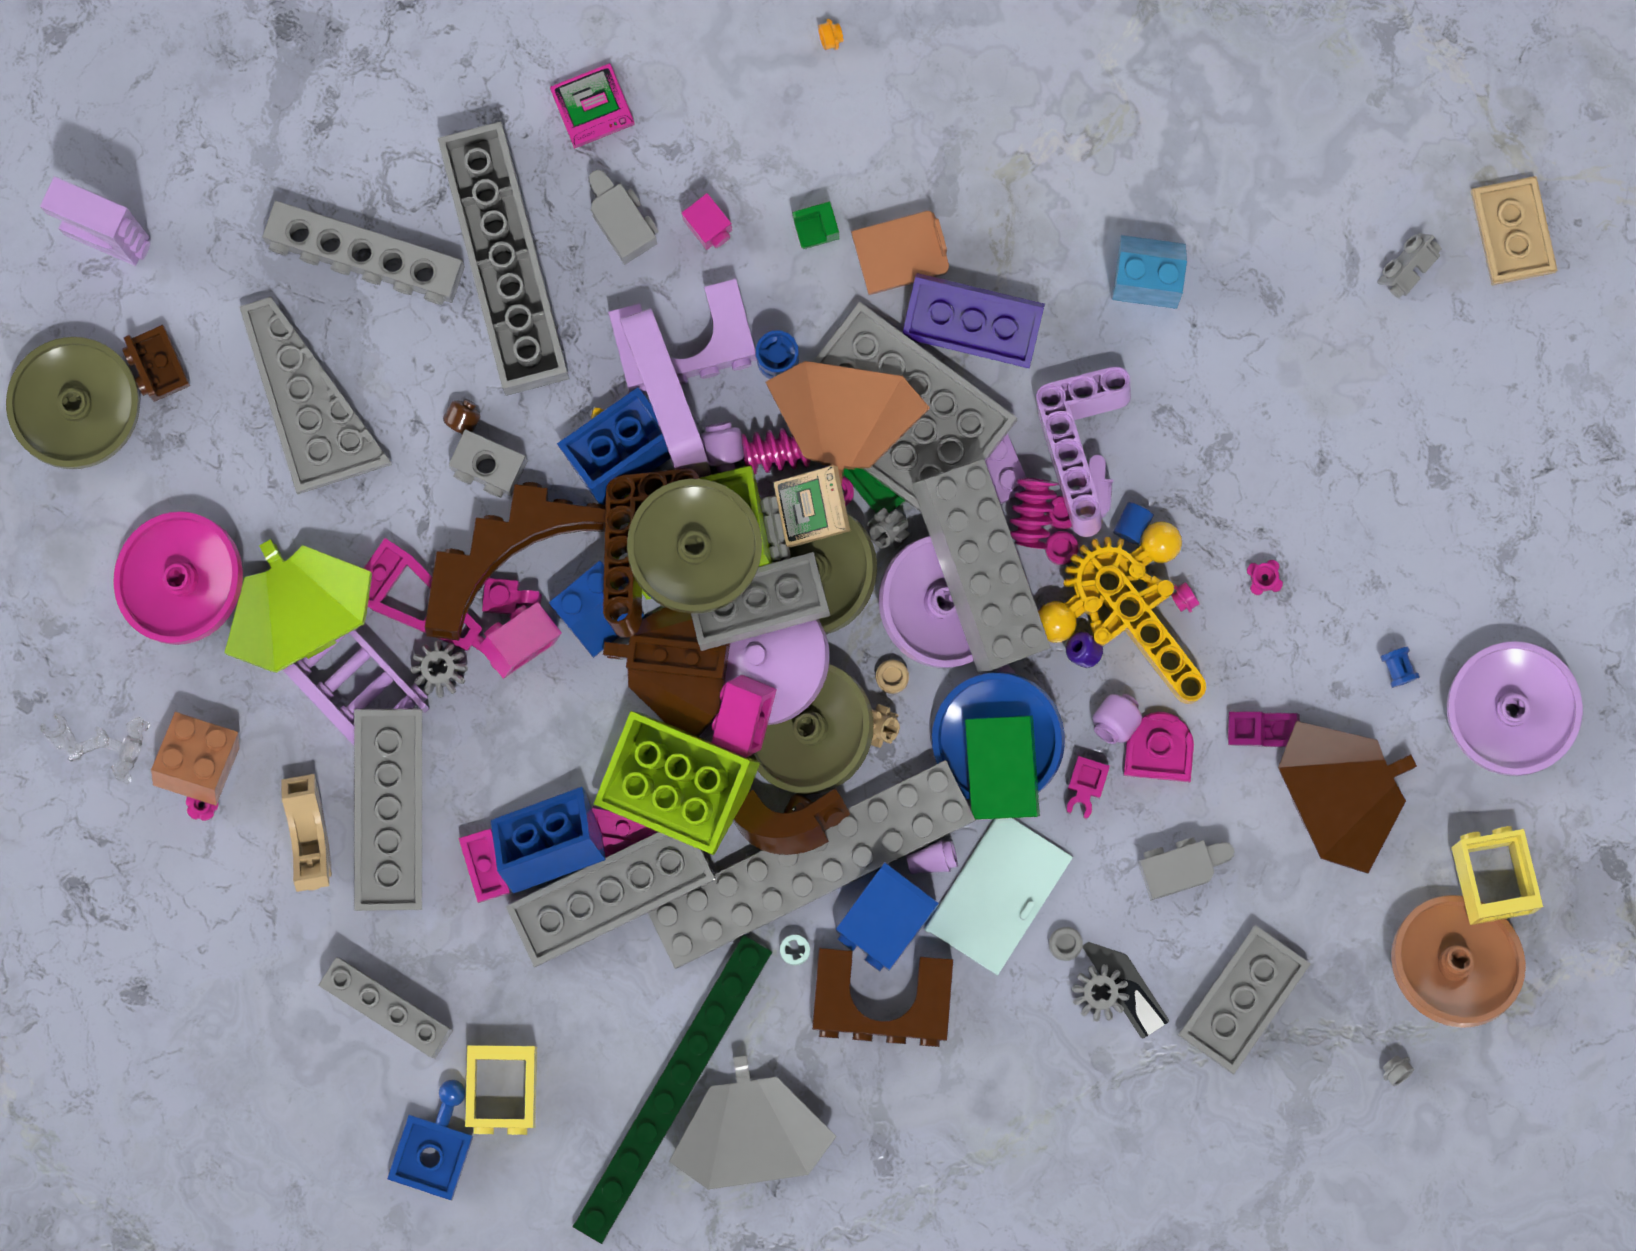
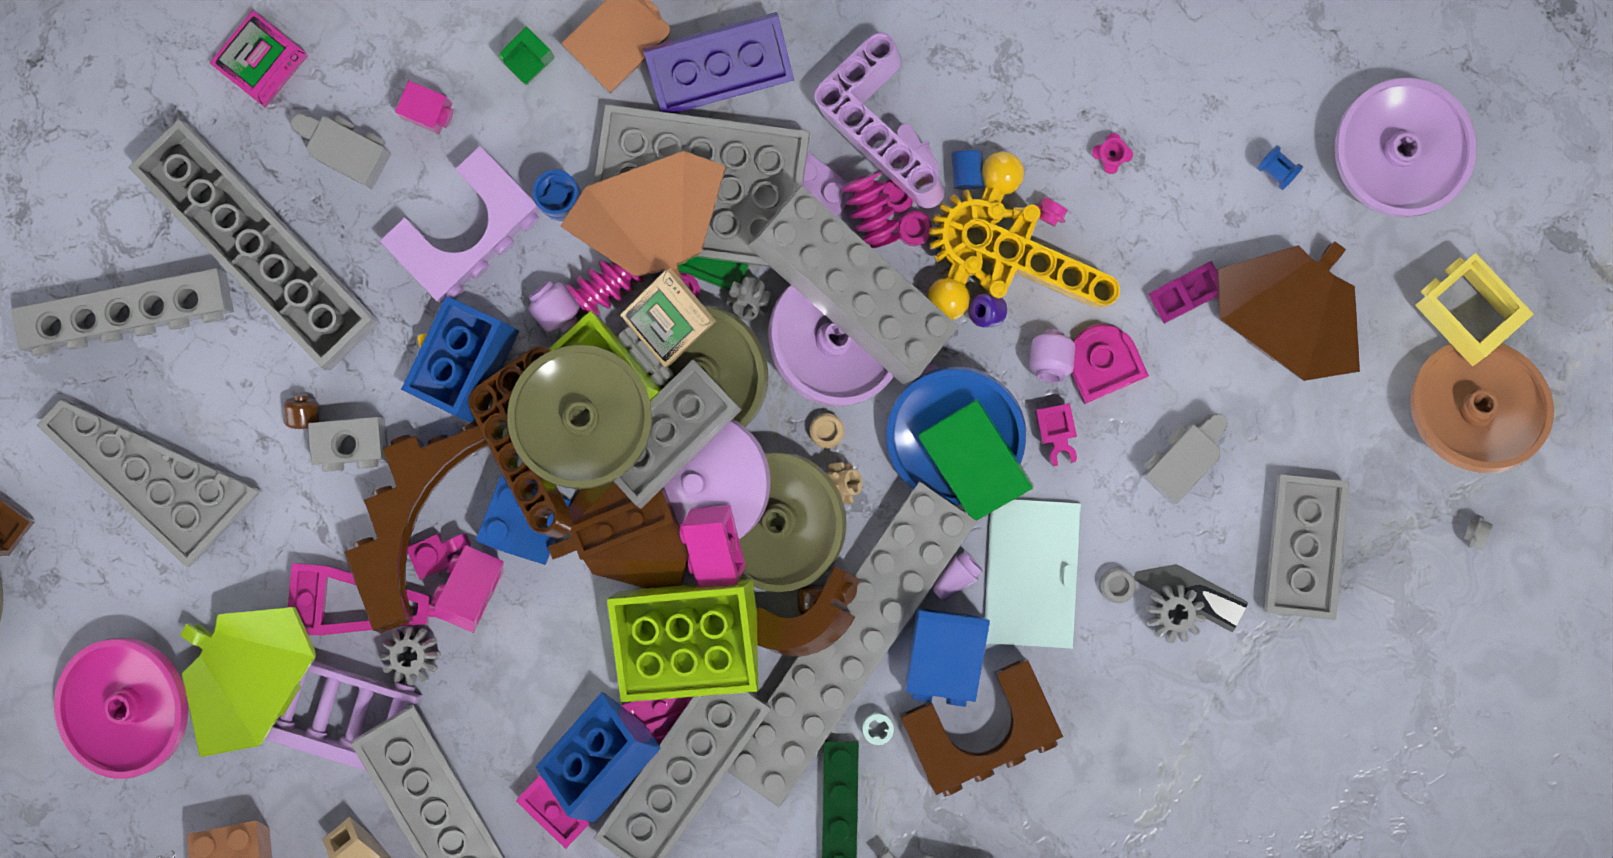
camera: 35 degrees left, 5 degrees up
lavender beam [620,308,712,478] -> none

